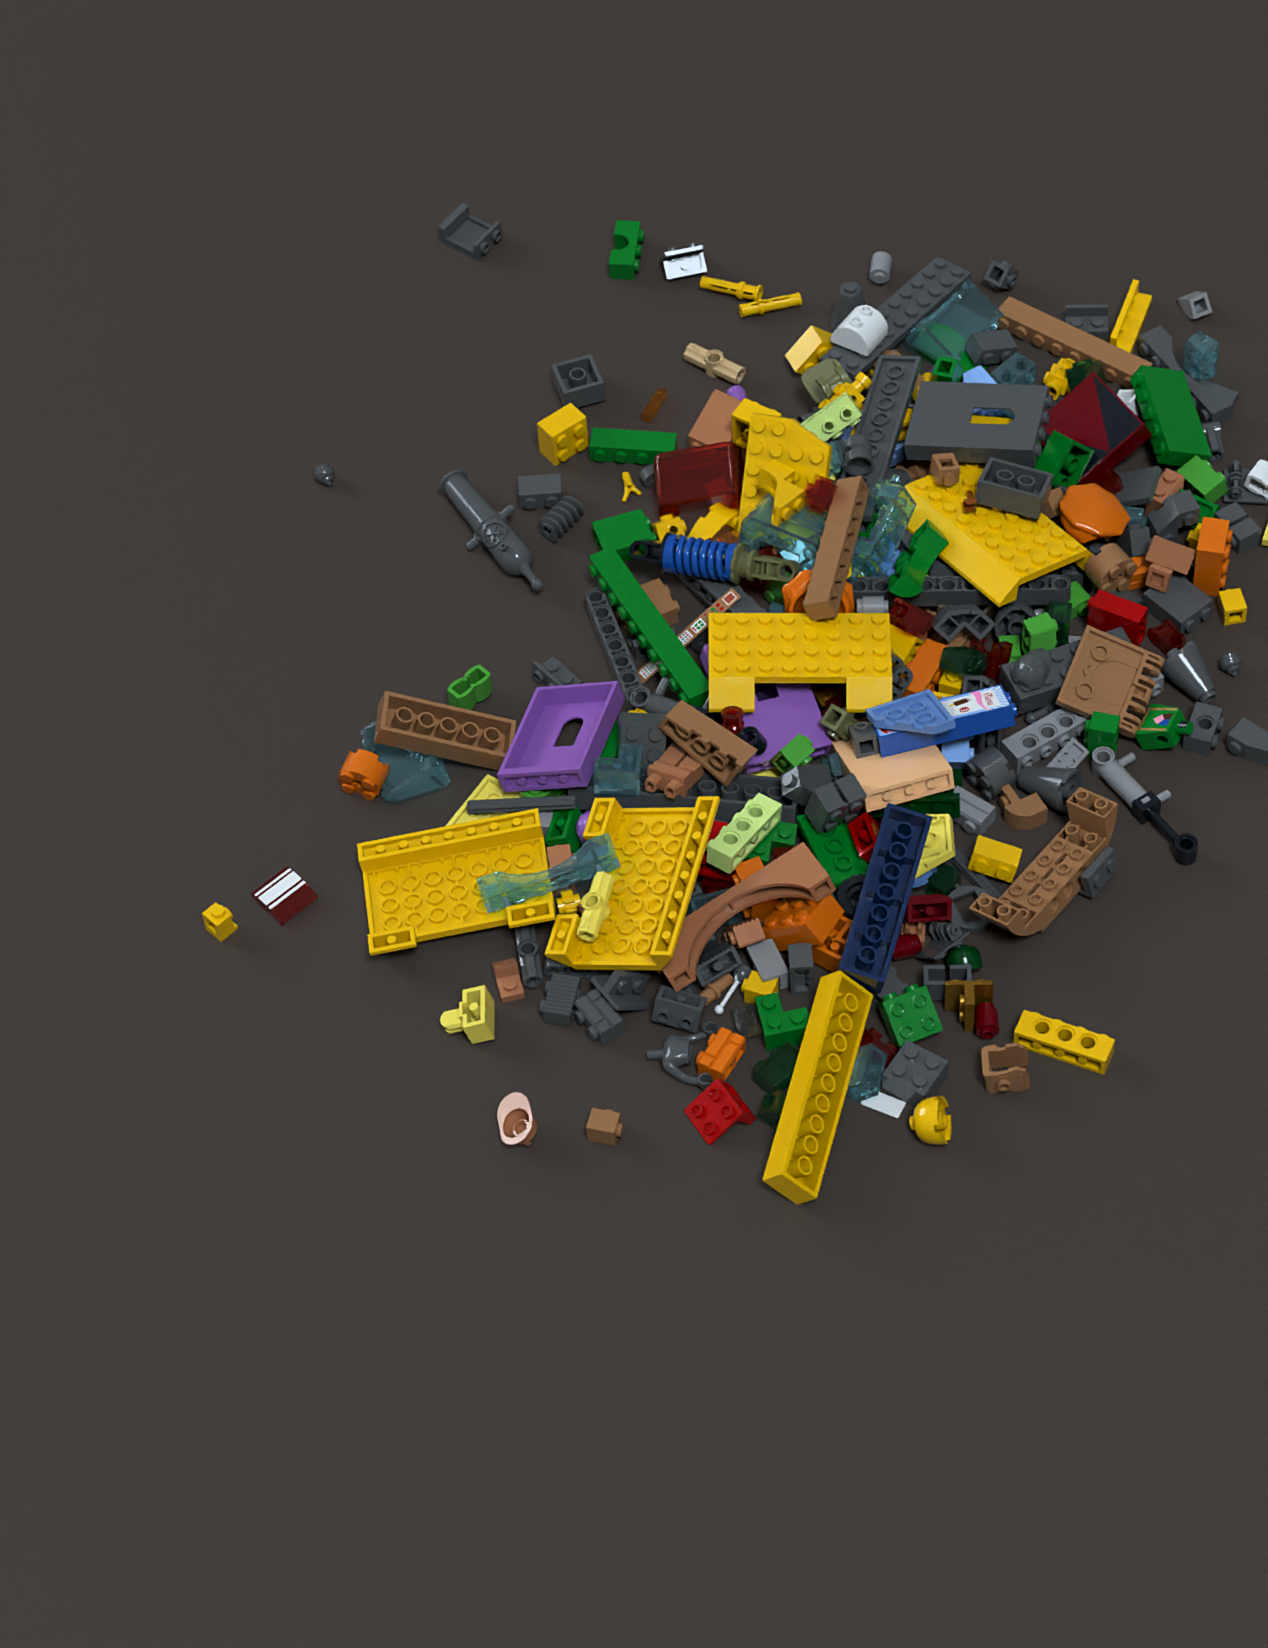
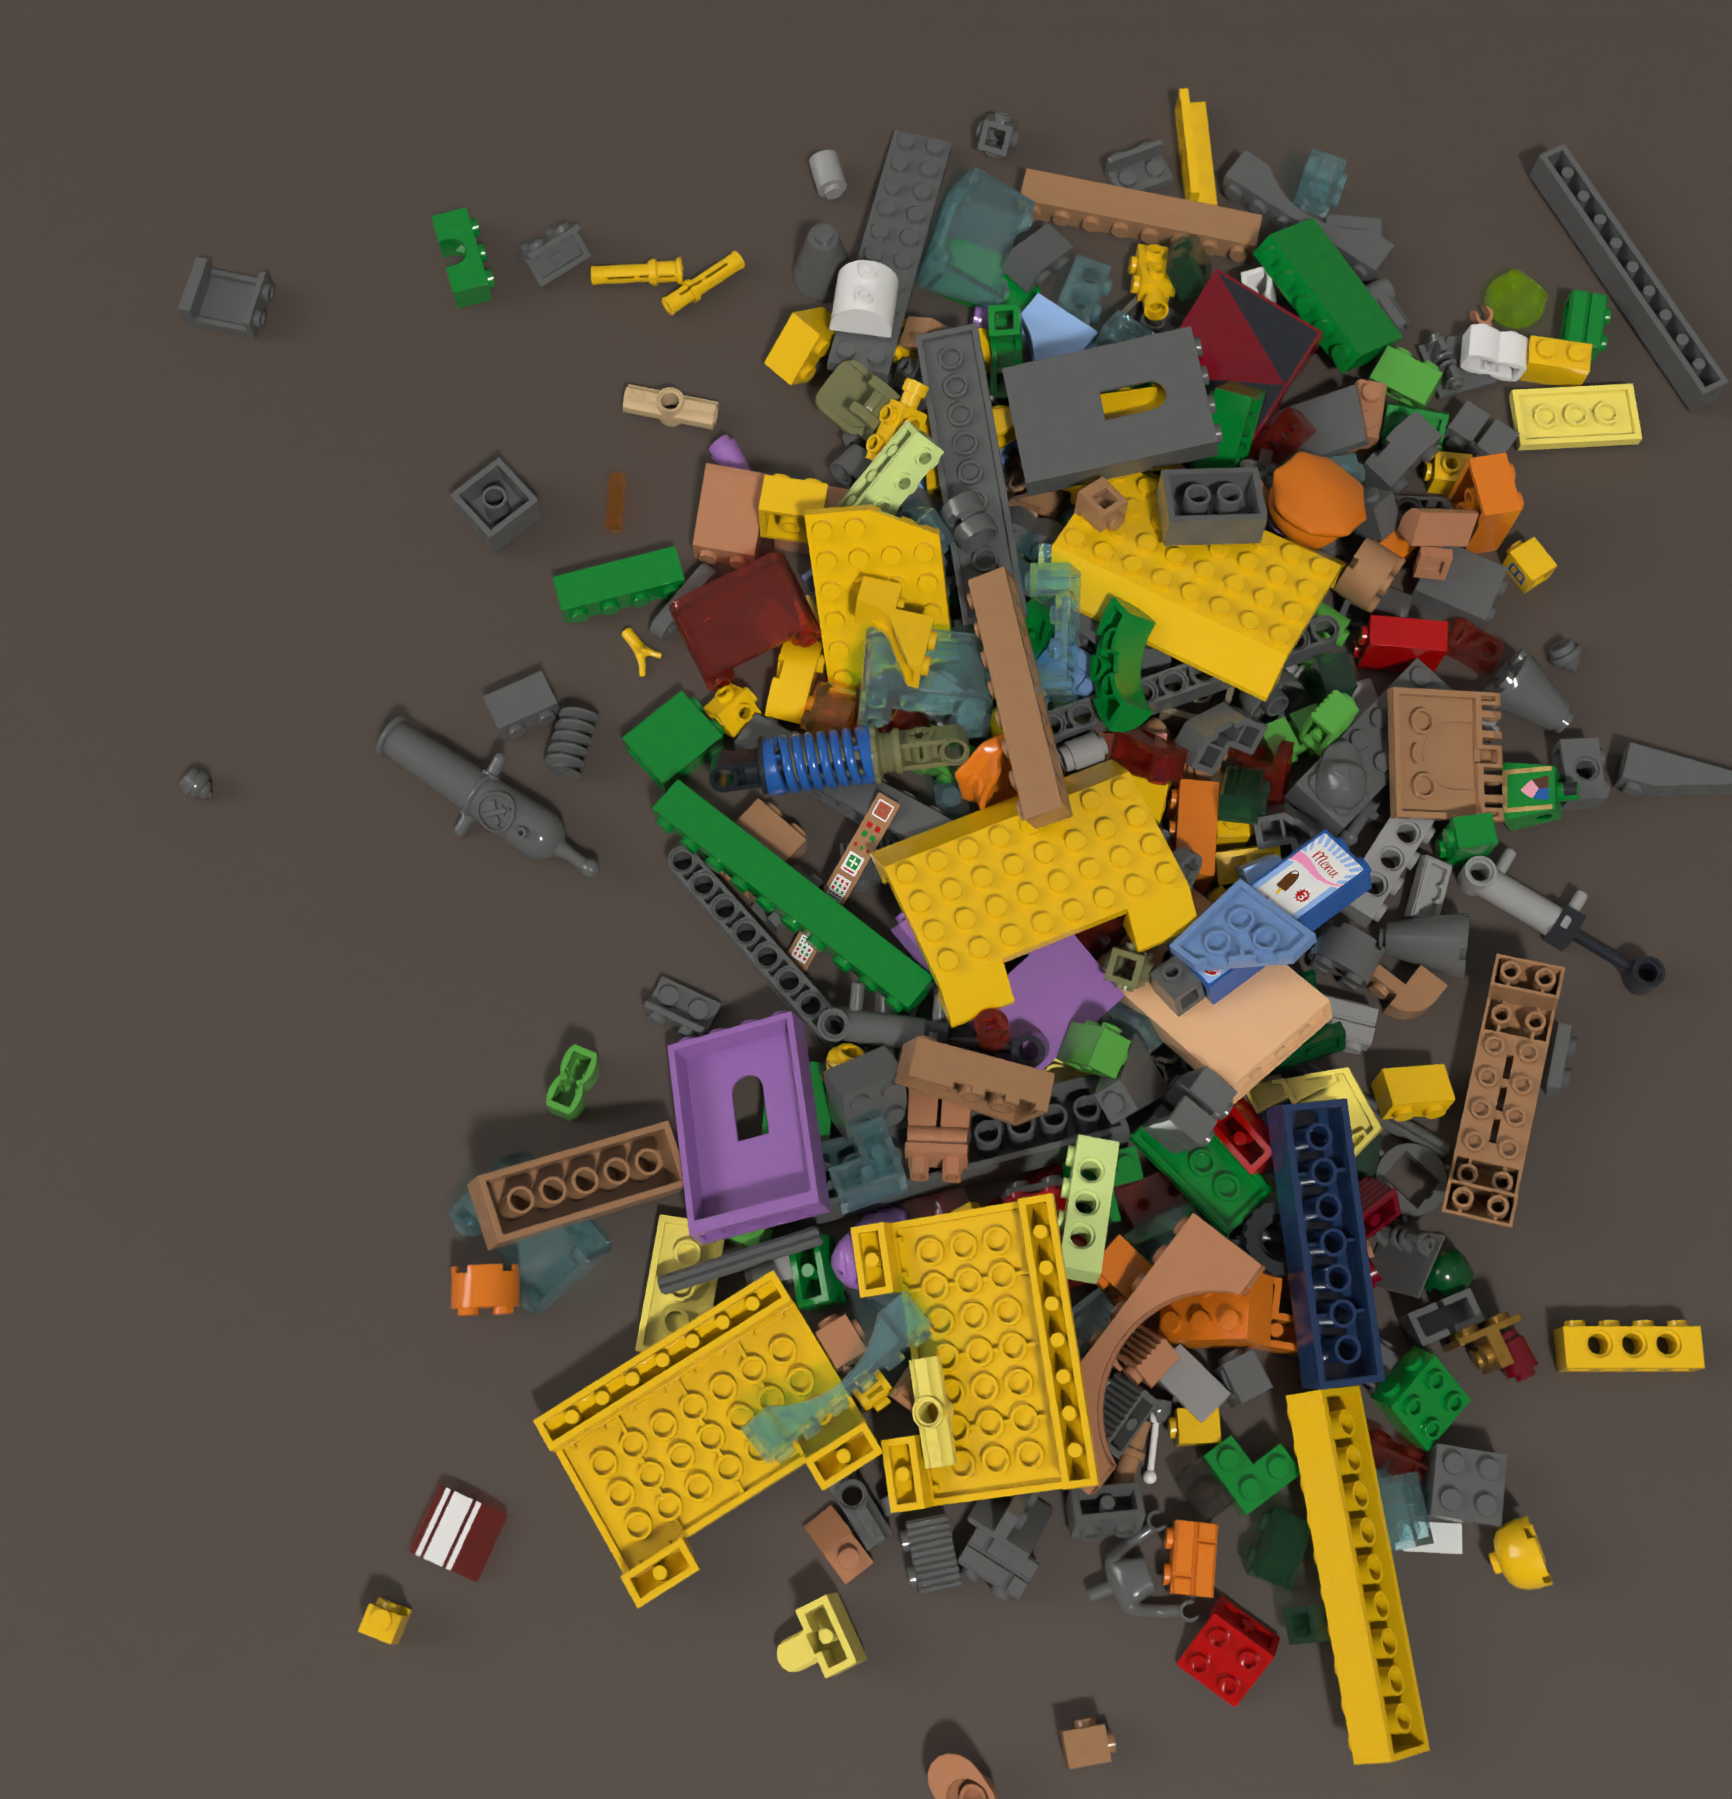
camera: 30 degrees left, 20 degrees up
yellow brick [537,403,589,466] -> none
clear red brick [804,474,837,513] -> none
dark orange hand [963,490,977,512] -> none
medium nougat piece [981,1043,1030,1094] -> none
light grey brick [1178,291,1212,319] -> none

